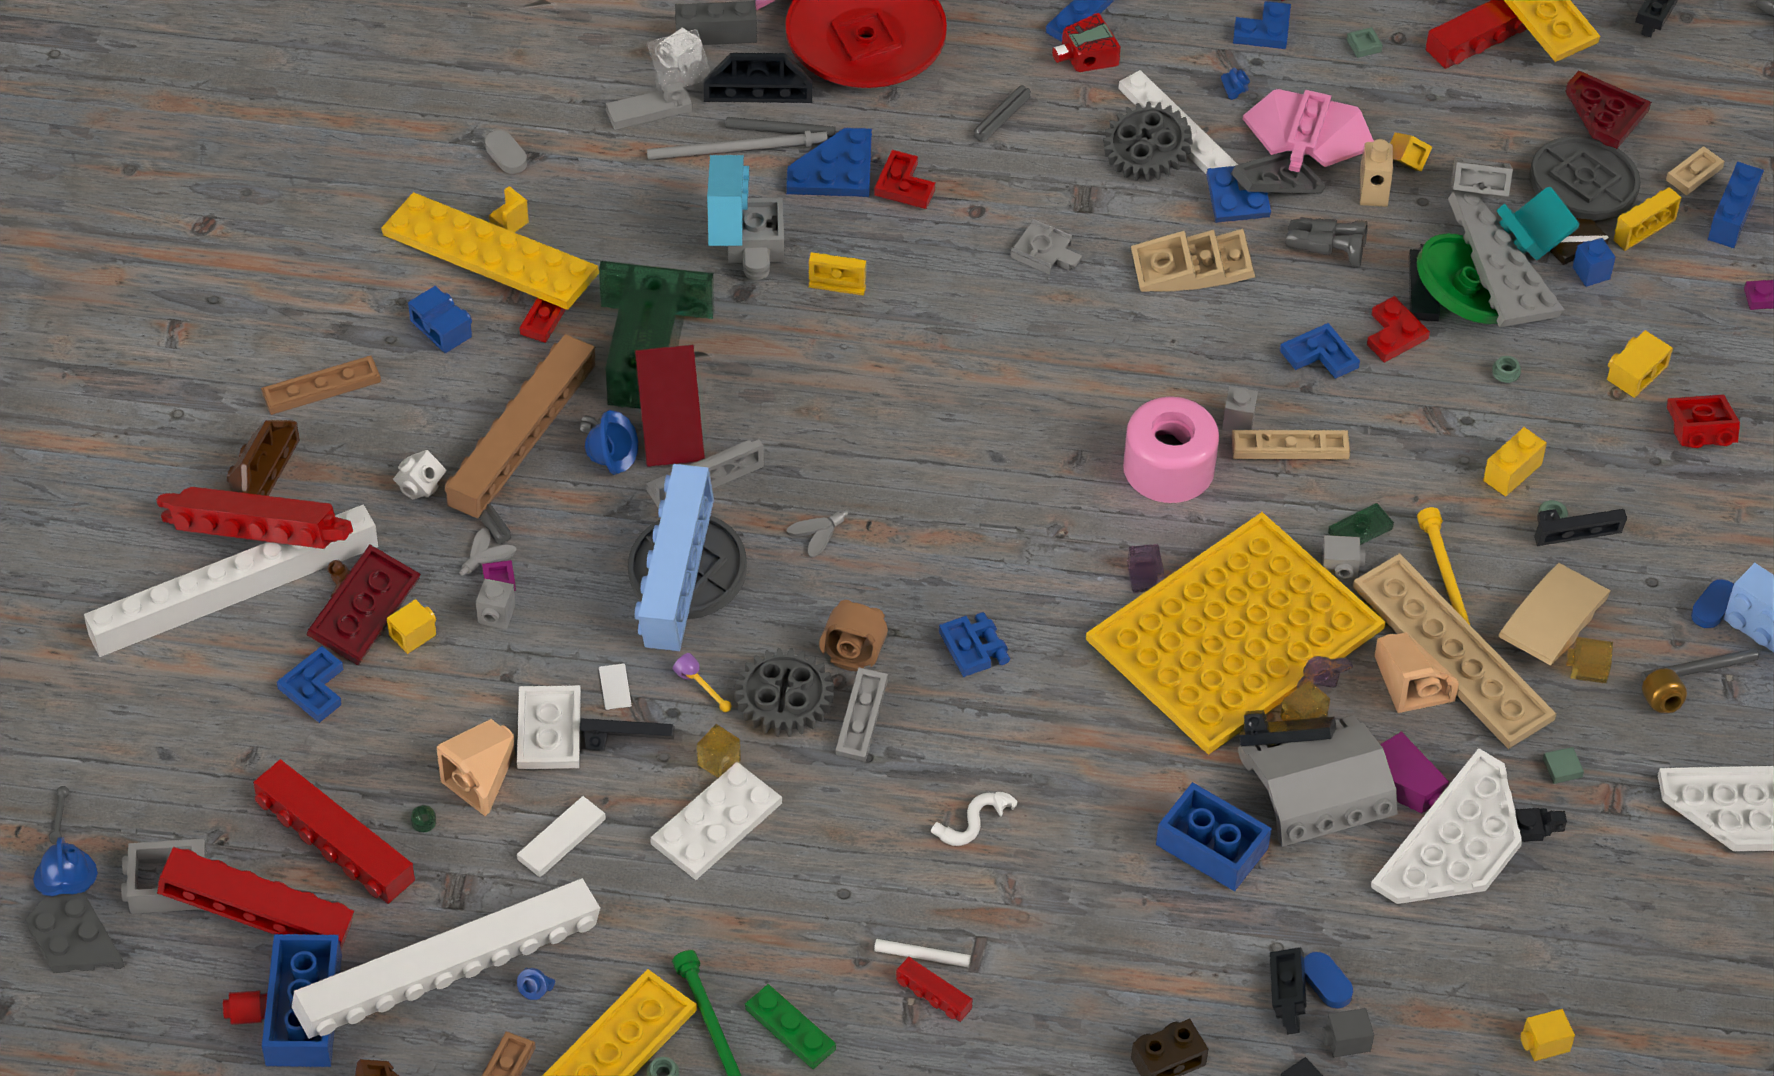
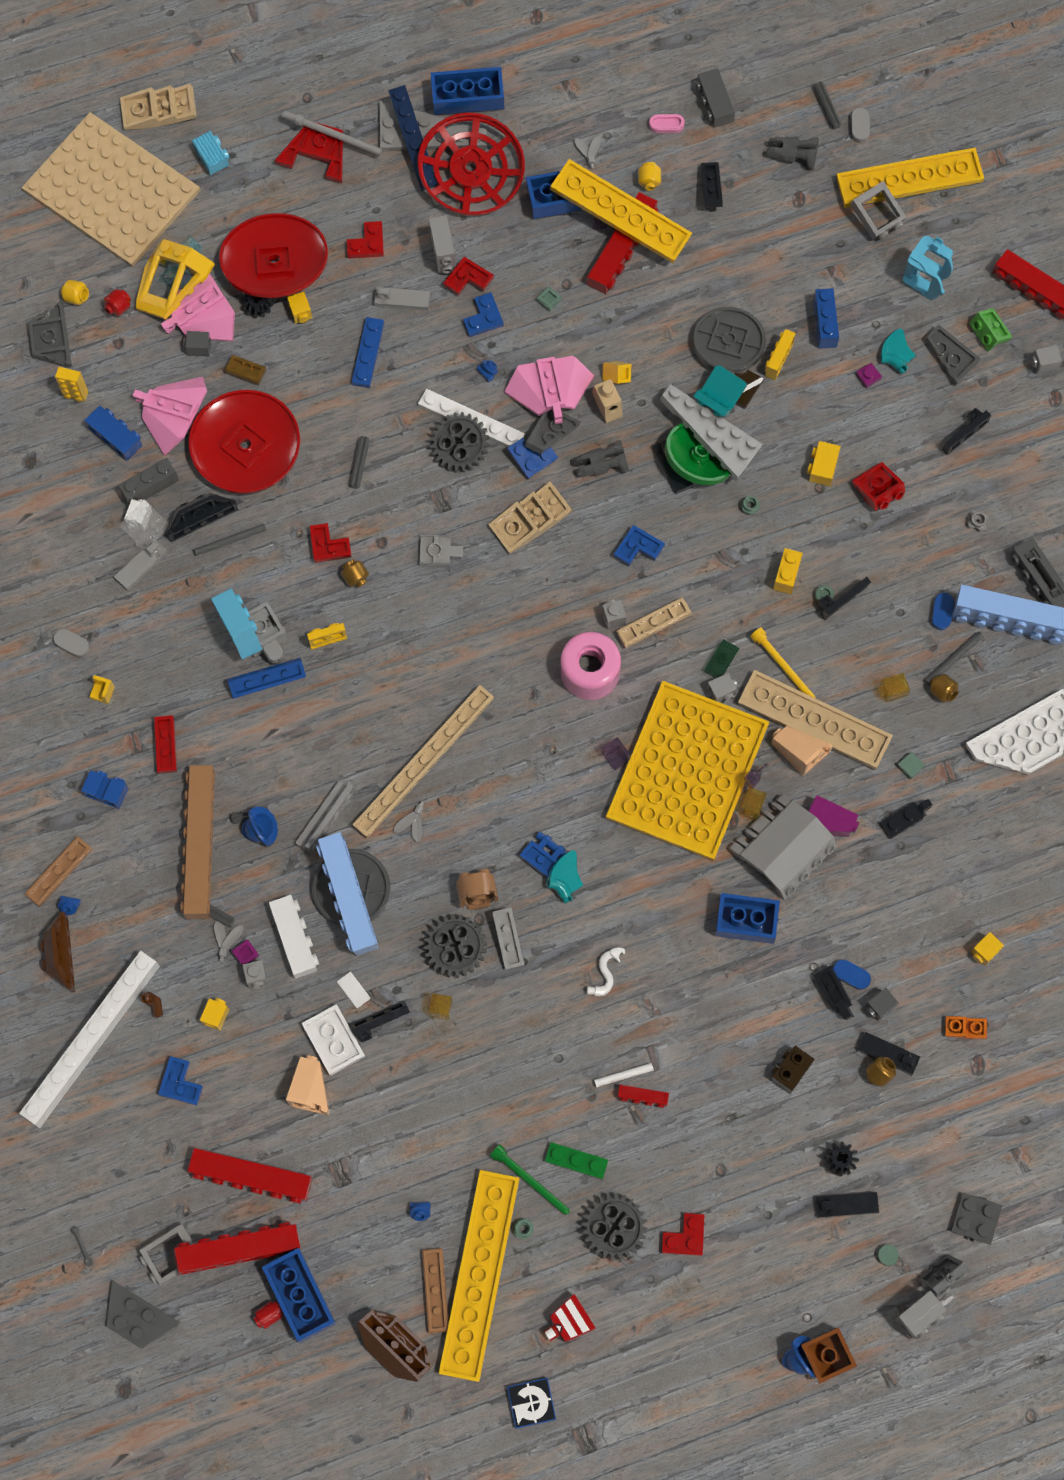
camera: 25 degrees left, 20 degrees up
blue helmet [33,837,98,896] -> none
red hinge [156,487,353,549] -> none
white brick [292,878,600,1039] -> none
dark red tile [307,544,421,665] -> none
yellow plate [381,192,599,310] -> none
white brick [393,450,447,500] -> none
clear green hinge [411,805,436,832] -> none
white tile [517,796,606,877] -> none
clear green brick [599,261,715,409] -> none
dark red tile [635,344,705,467] -> none
light grey bar [647,130,828,160] -> none
white plate [651,762,782,880] -> none
hinge [673,653,732,712] -> none
blue plate [787,128,872,197] -> none
red torso [1052,13,1121,72] -> none
black hinge [1239,710,1336,747] -> none
red plate [1367,296,1430,363] -> none
white plate [1371,748,1522,904] -> none
light grey window [1451,157,1513,197] -> none
tan slope [1498,563,1611,666] -> none
dark red plate [1565,70,1652,149] -> none
blue brick [1573,238,1616,287] -> none
tan plate [1666,146,1725,195] -> none
none -> blue plate [58,896,81,915]
none -> blue plate [227,657,306,699]
none -> white brick [269,895,319,979]
none -> pearl gold head [341,559,369,588]
none -> tan plate [352,685,494,839]
none -> teal arm [546,850,583,903]

